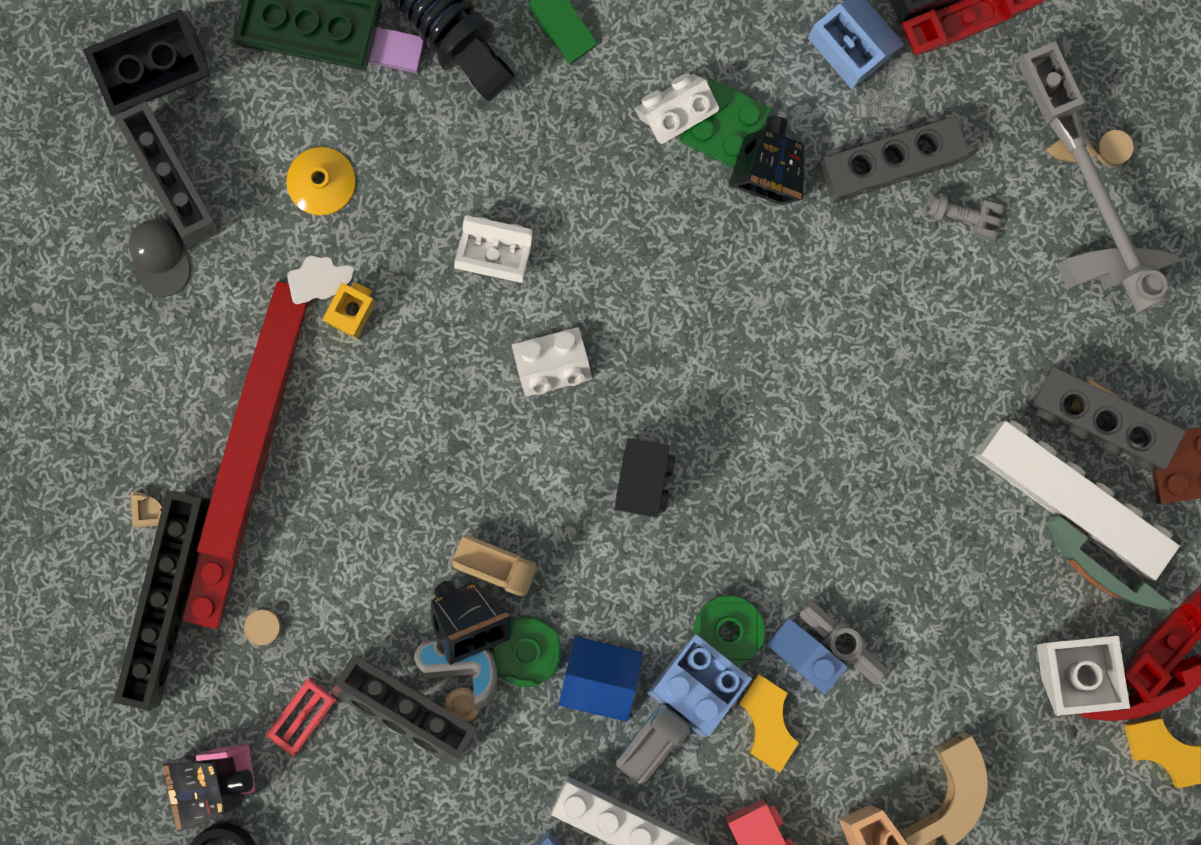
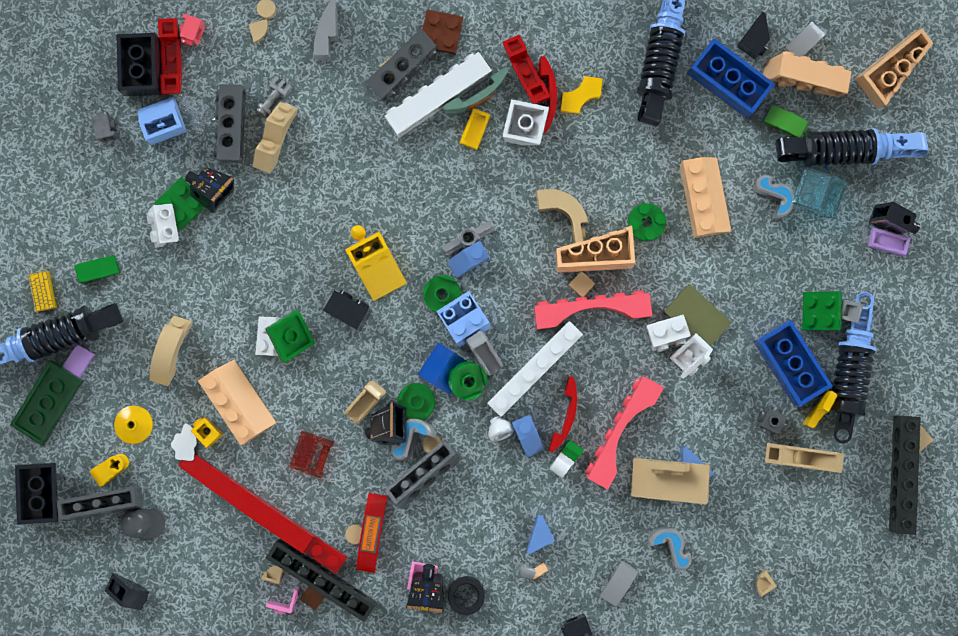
camera: 65 degrees left, 0 degrees up
coral tile [265,677,338,757] -> none
white bracket [454,215,533,283] -> none
yellow tile [738,673,799,773] -> none
light grey bar [1018,41,1171,314] -> none
none -> yellow piece [89,454,129,488]
none -> black slope [105,573,149,610]
none -> tan arch [150,315,192,386]
none -> coral brick [179,14,205,46]
none -> light nougat slope [198,360,277,445]
none -> tan arch [253,102,298,173]
none -> green plate [265,310,315,363]
none -> bright pink bracket [266,587,300,614]
none -> clear red plate [289,430,335,478]
none -> reddish brown tile [299,586,324,611]
none -> yellow slope [345,225,407,301]
none -> red slope [356,493,388,573]
none -> green plate [449,361,488,401]
none -> yellow tile [459,108,491,150]
none -> white brick [488,416,515,442]

